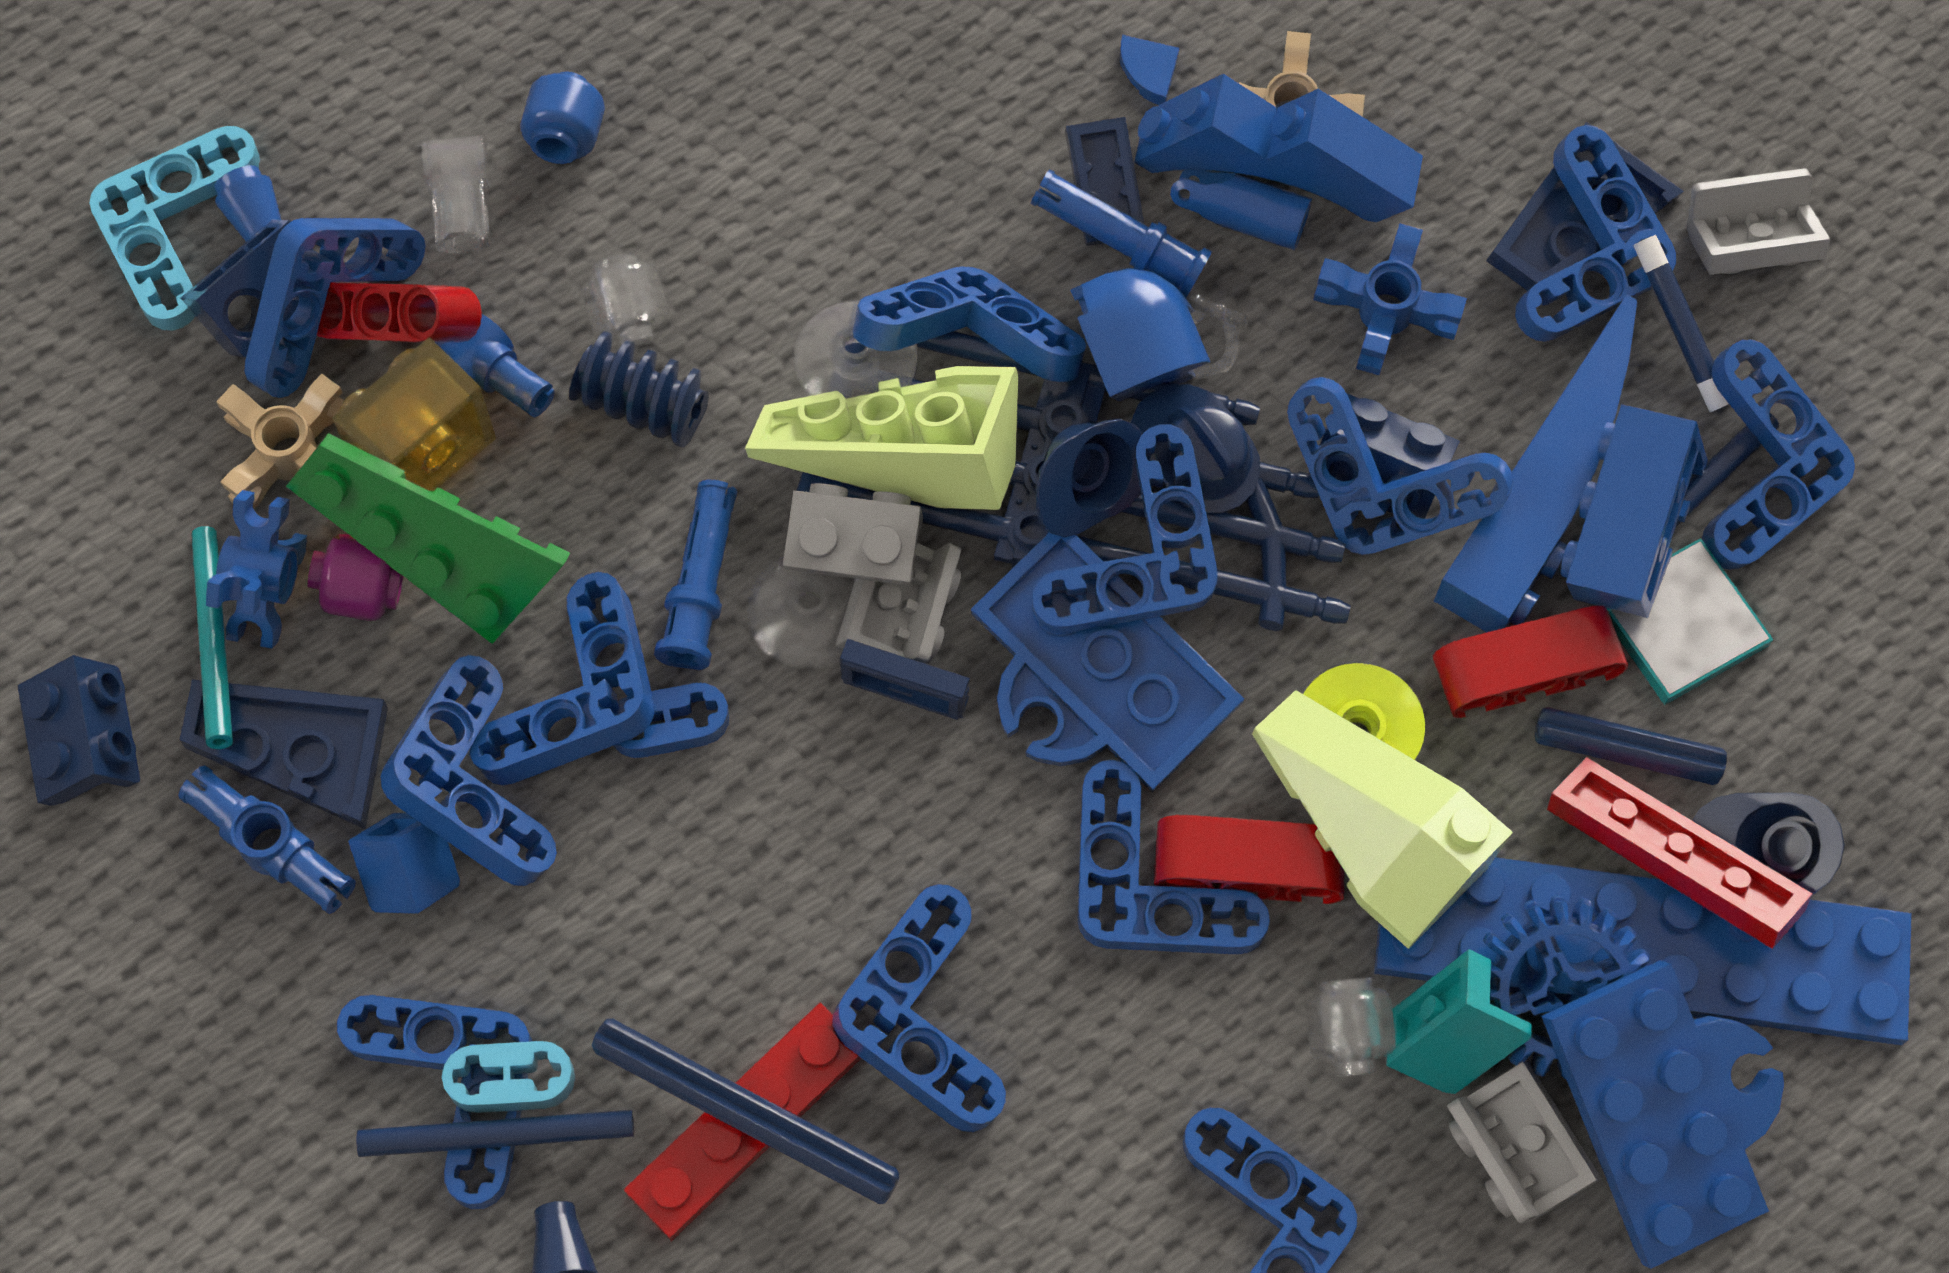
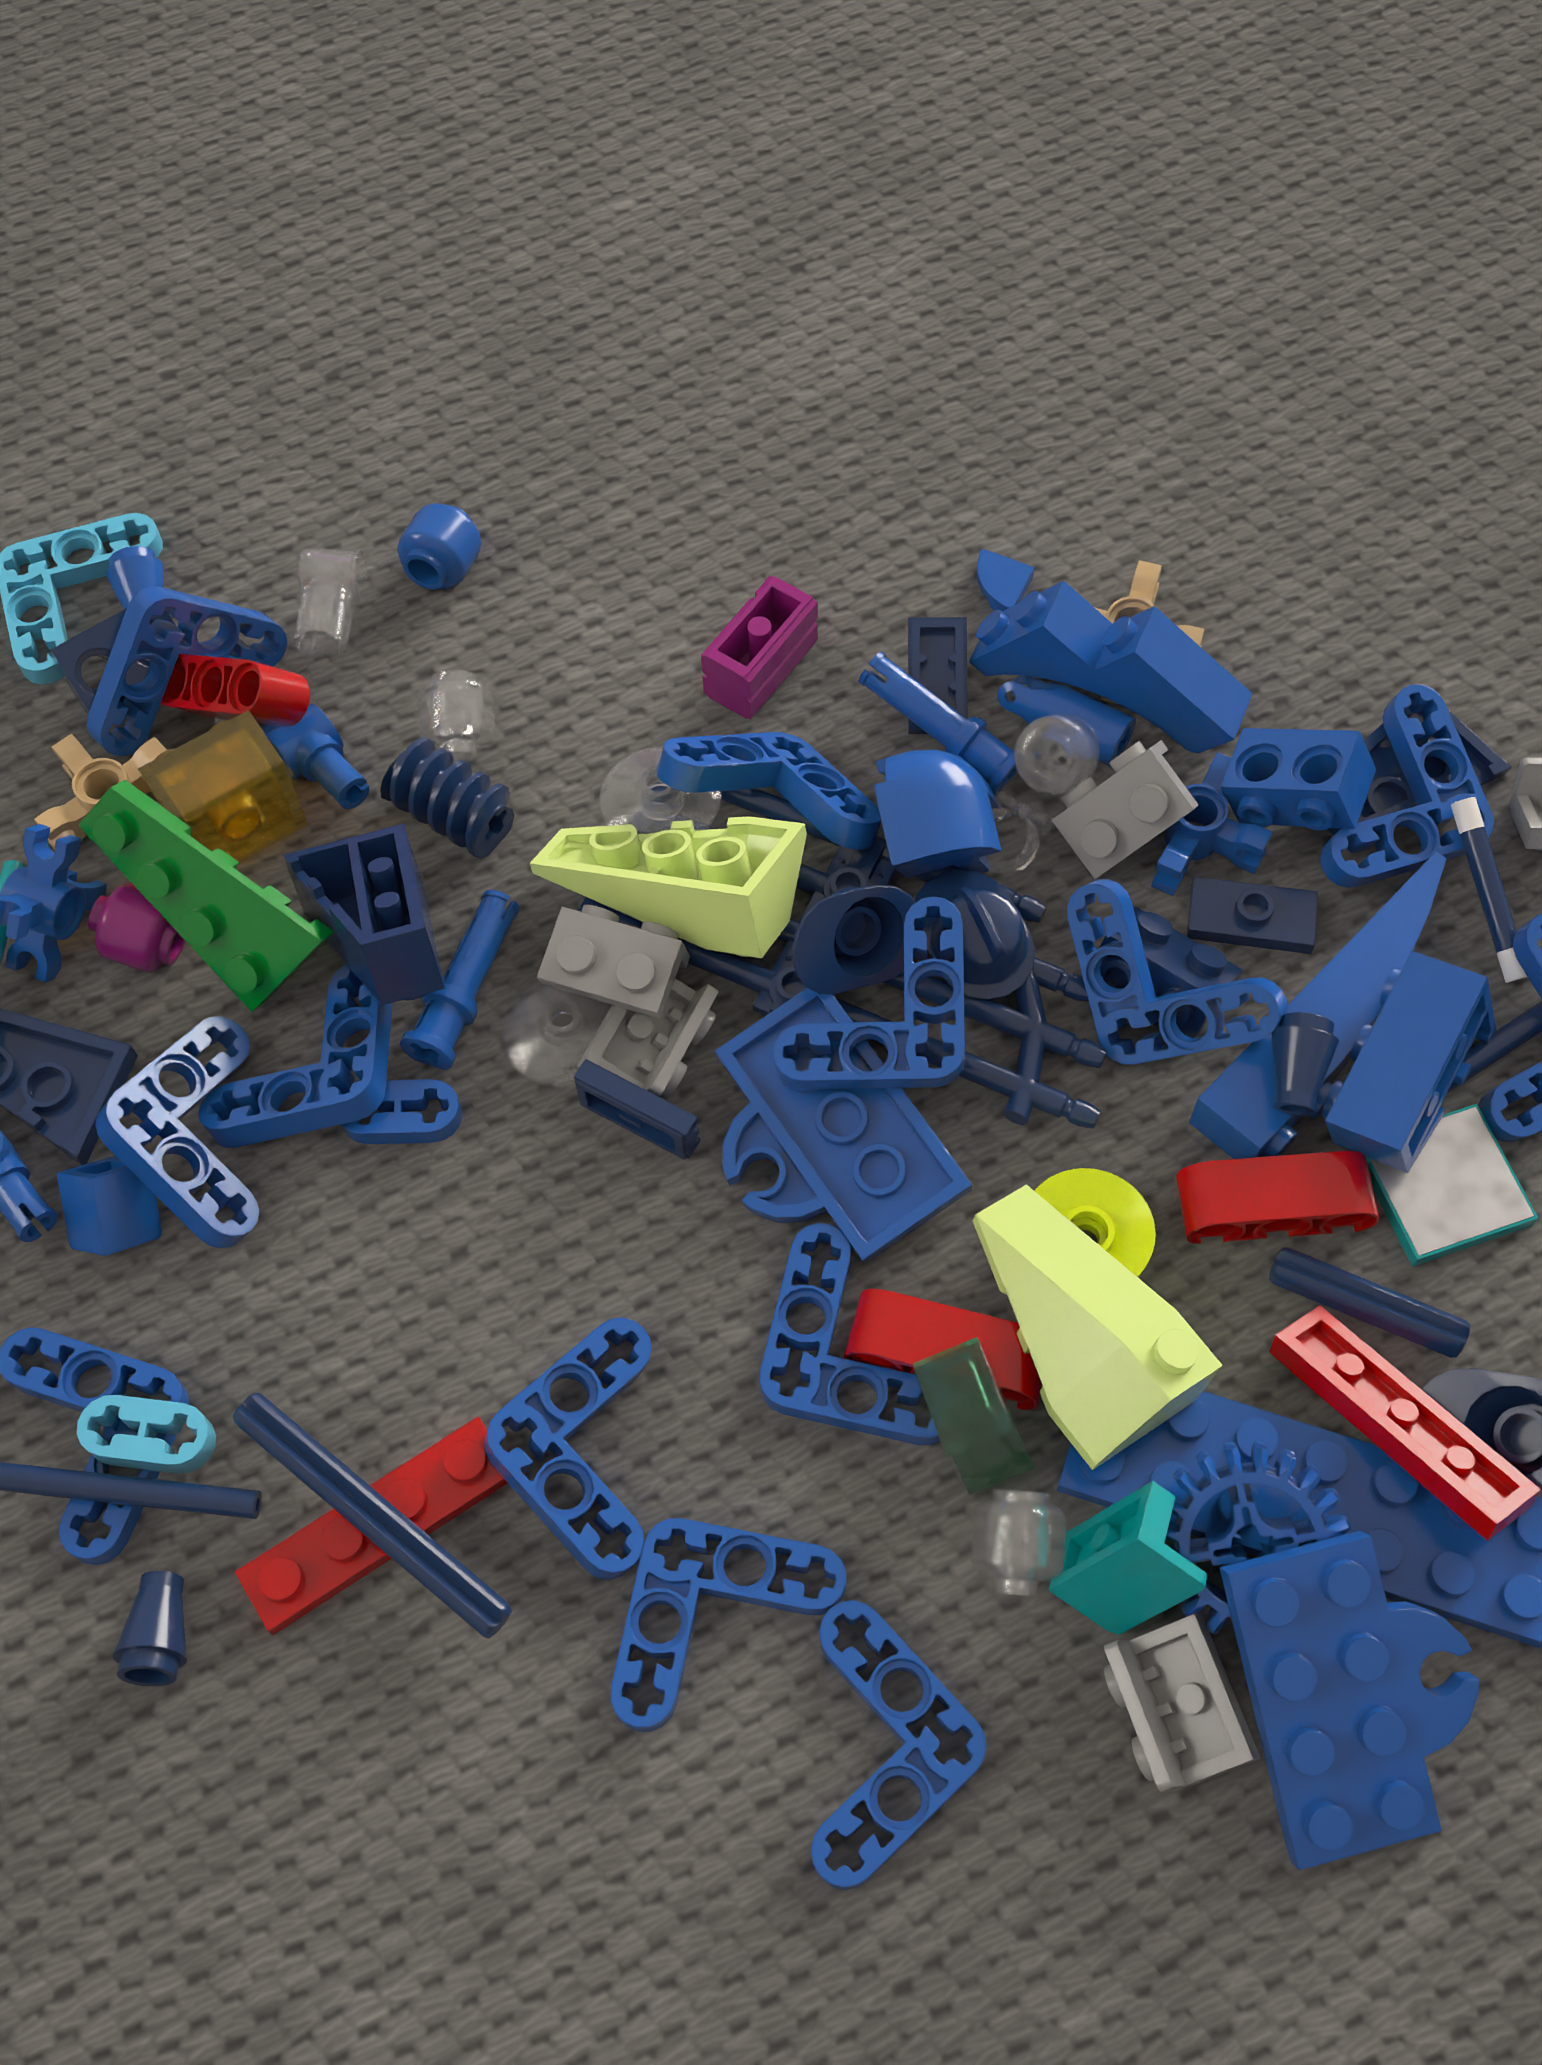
camera: 15 degrees right, 5 degrees down
none -> dark blue wedge [283,823,445,1005]
none -> blue beam [611,1518,846,1732]
none -> magenta brick [701,576,818,719]
none -> clear green slope [913,1337,1034,1495]
none -> clear head [1014,713,1100,795]
none -> light grey bracket [1052,740,1198,879]
none -> dark blue plate [1187,876,1318,954]
none -> blue brick [1220,728,1376,830]
none -> dark blue cone [1271,1012,1339,1116]

